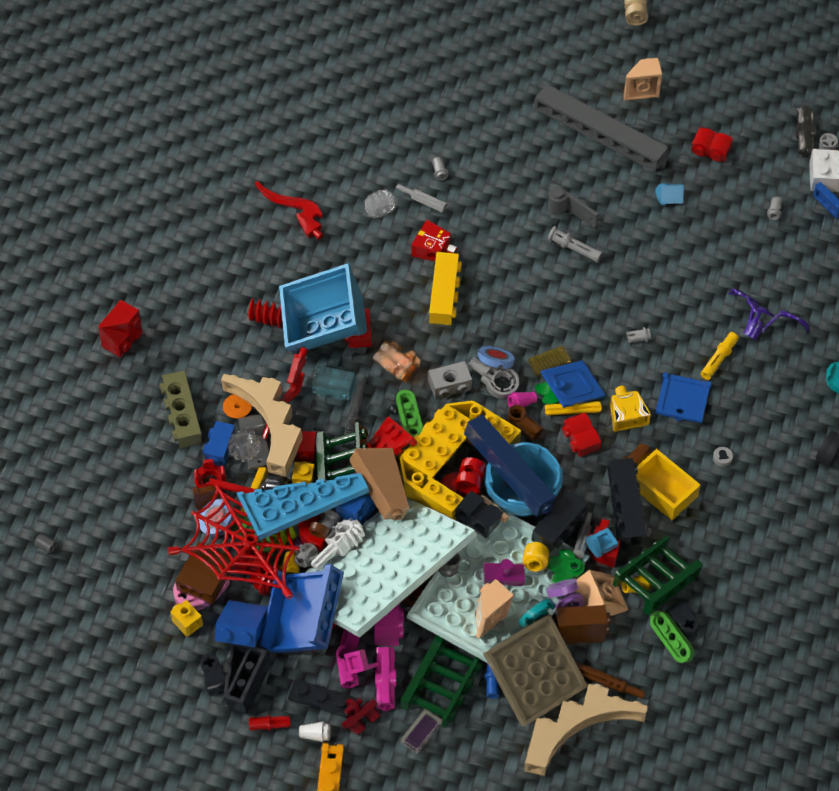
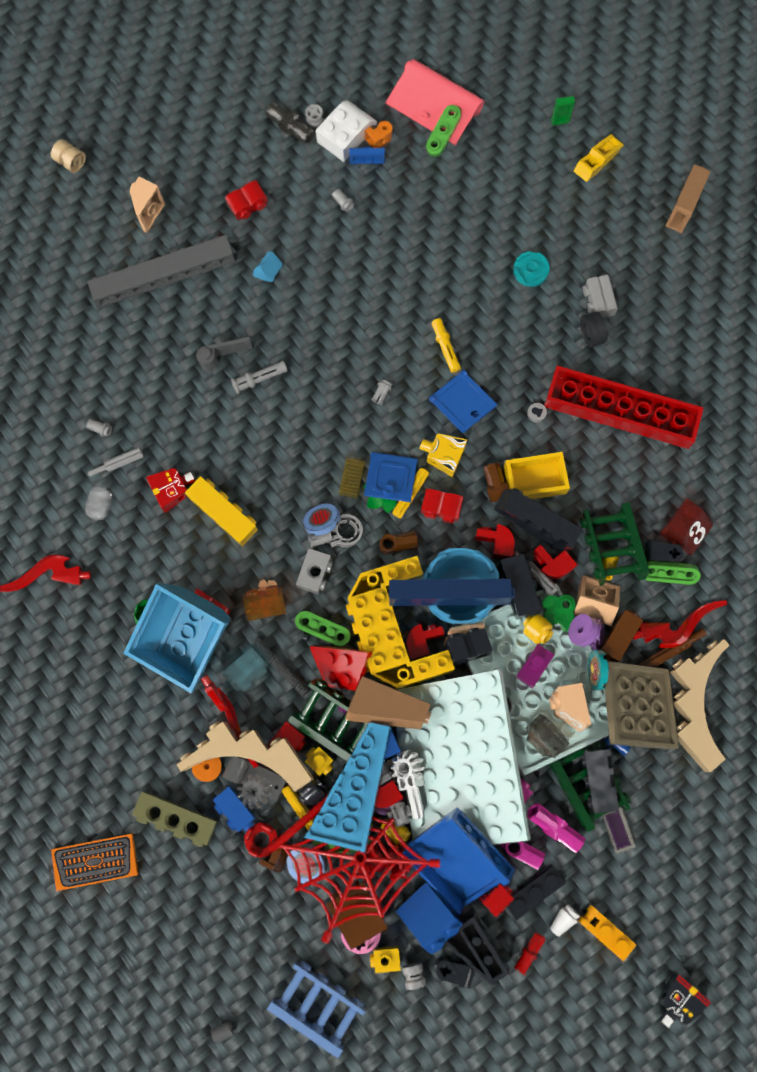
camera: 50 degrees left, 20 degrees up
red slope [98,300,143,357] -> none
red piece [248,298,283,329] -> none
reddish brown tile [308,522,330,539] -> none
dark red hips [341,698,380,735] -> none
dark pink panel [344,649,379,674] -> none
red wheel [455,458,486,494] -> none
dark pink cone [507,391,537,408] -> none
dark azure tile [586,528,618,558] -> none
dark purple plant [728,289,809,340] -> none
none -> tile [51,833,139,891]
none -> medium blue fence [267,961,366,1058]
none -> light grey wheel [402,962,426,990]
none -> red brick [475,524,515,559]
none -> red brick [479,883,514,917]
none -> clear smoke slope [525,713,570,759]
none -> red brick [544,366,704,449]
none -> black wedge [582,747,619,814]
none -> red piece [633,600,727,648]
none -> clear red slope [660,498,713,556]

